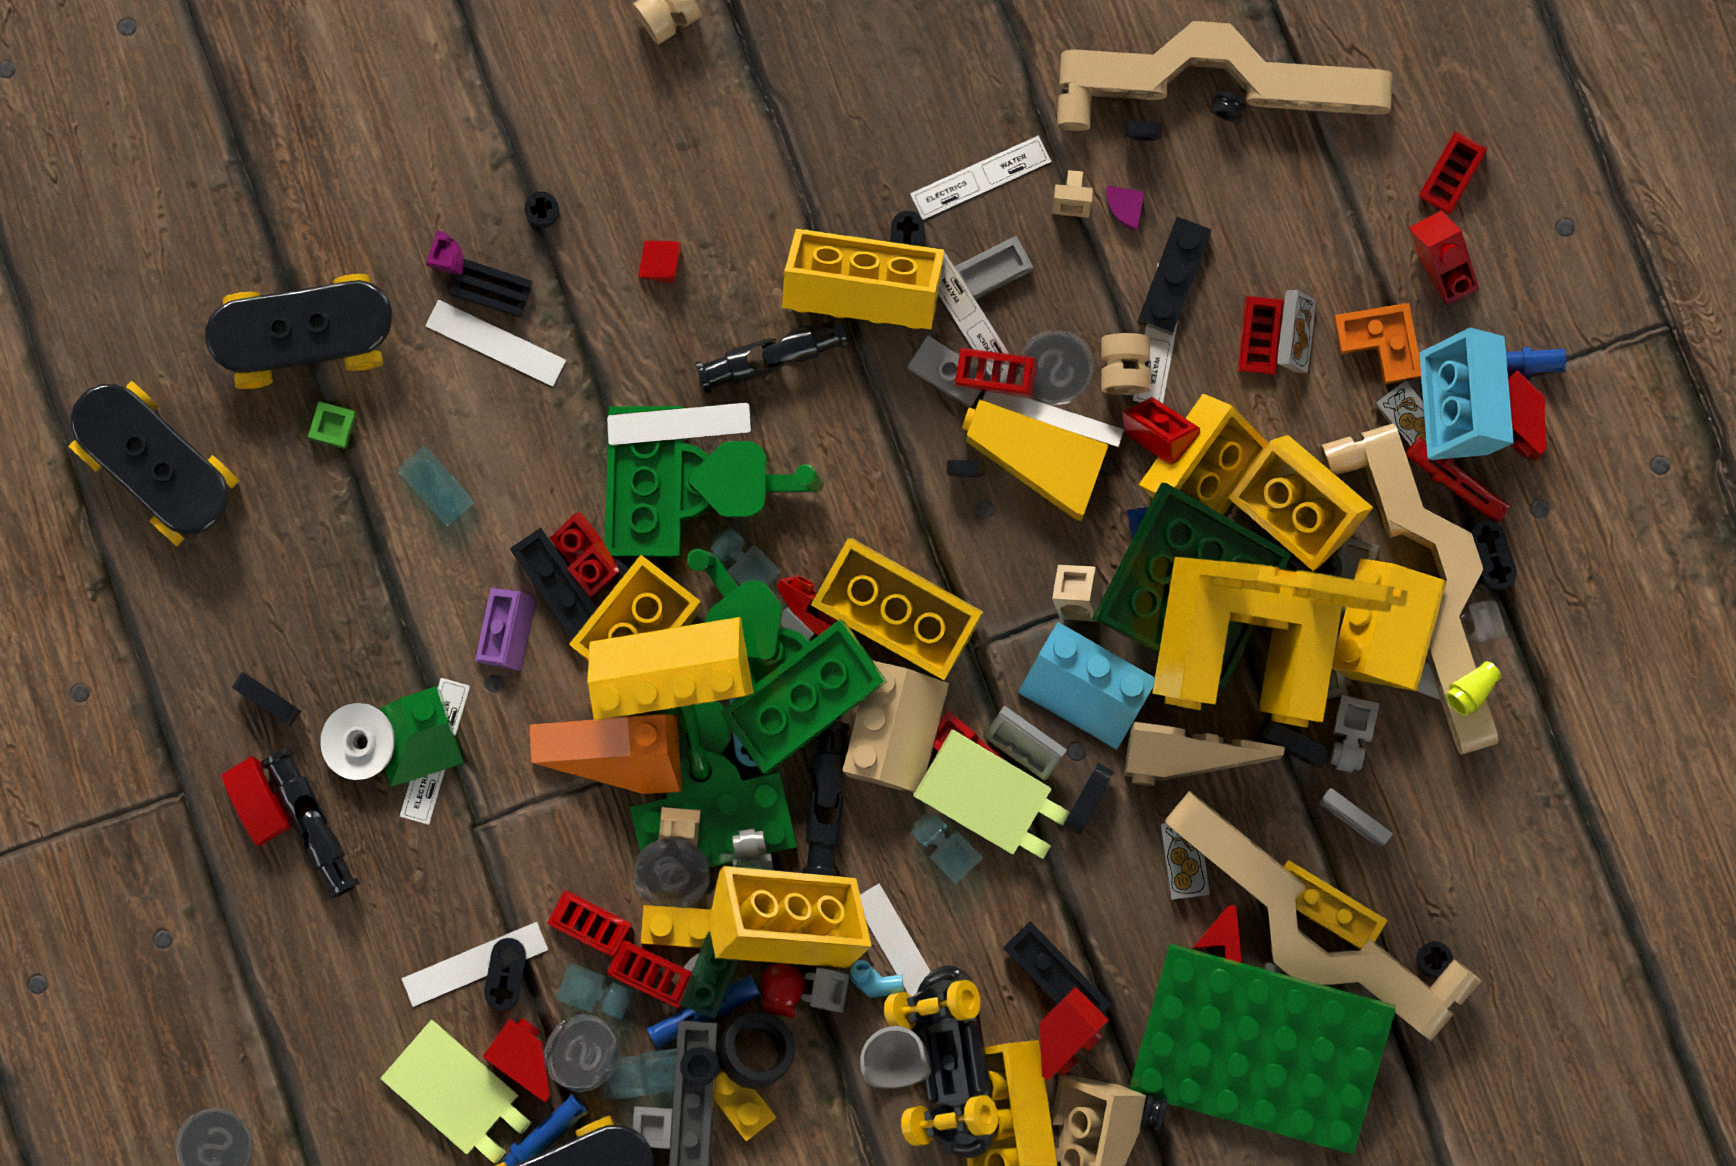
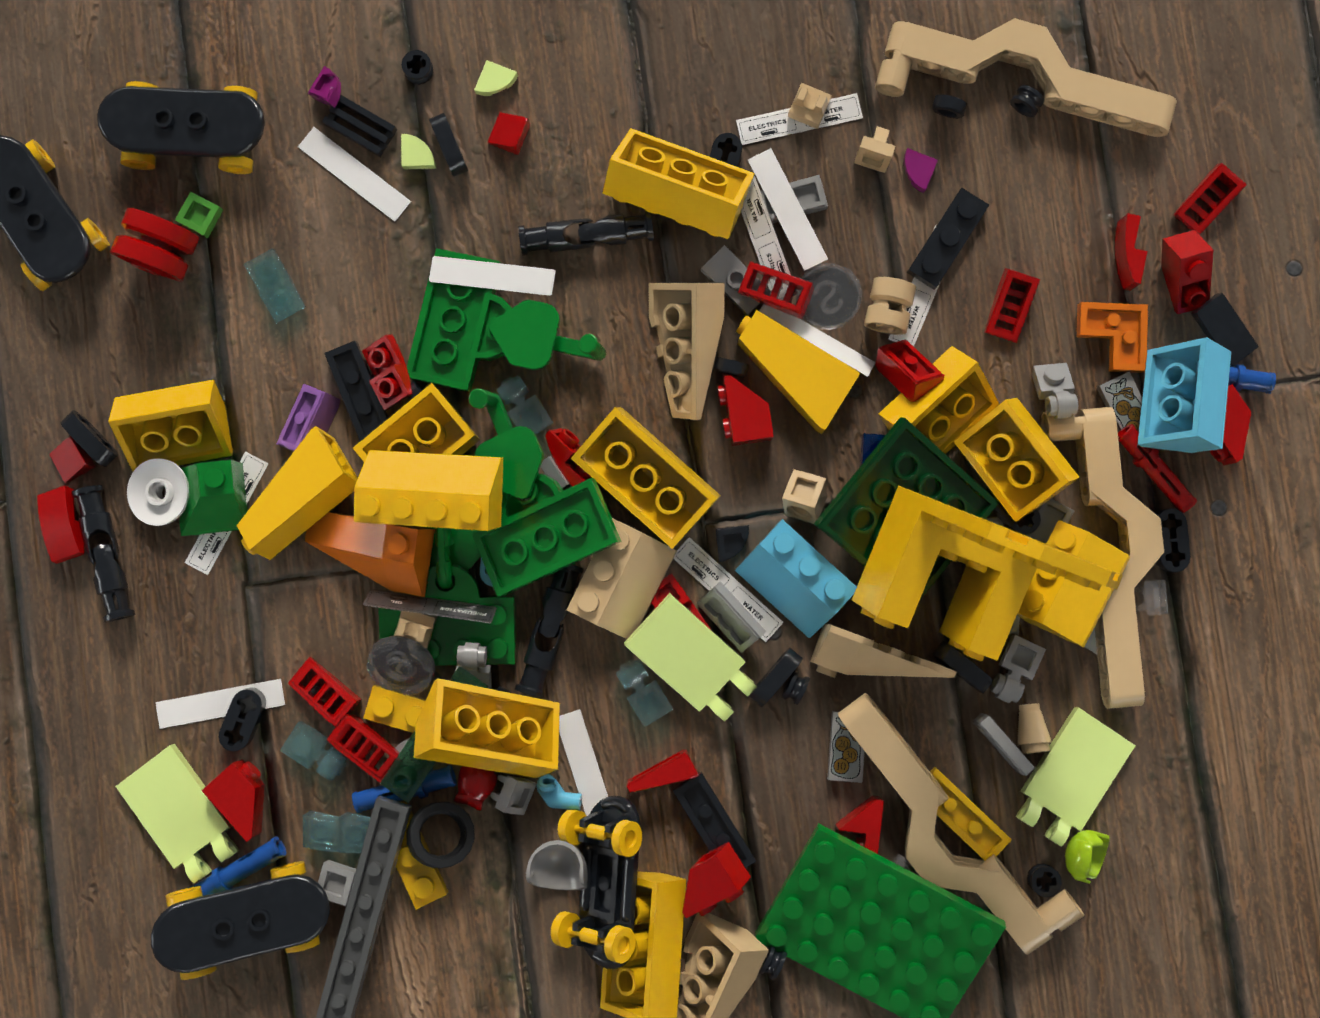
camera: 15 degrees right, 5 degrees up
clear tile [544,1014,620,1092] -> none
black tile [680,1046,721,1086] -> none
tile [1277,290,1317,373] -> none
neon yellow cone [1445,661,1502,717] -> none
none -> red slope [49,436,96,483]
none -> yellow slope [108,380,233,471]
none -> red wheel [110,207,200,282]
none -> yellow slope [237,426,358,560]
none -> flat silver sticker [363,590,497,623]
none -> yellowish green tile [401,134,436,169]
none -> black beam [429,113,468,177]
none -> yellowish green tile [474,60,518,96]
none -> red slope [626,749,699,792]
none -> tan wedge [649,283,724,420]
none -> white sticker [673,537,784,642]
none -> black tile [715,525,749,562]
none -> red slope [717,375,774,446]
none -> white sticker [748,148,828,271]
none -> black bush [782,671,810,705]
none -> tan tile [788,83,832,129]
none -> yellowish green tile [1016,707,1136,847]
none -> tan cone [1017,703,1052,754]
none -> light grey plate [1031,363,1078,419]
none -> lime hair [1065,830,1110,884]
none -> red slope [1115,213,1148,291]
none -> black tile [1191,293,1259,367]

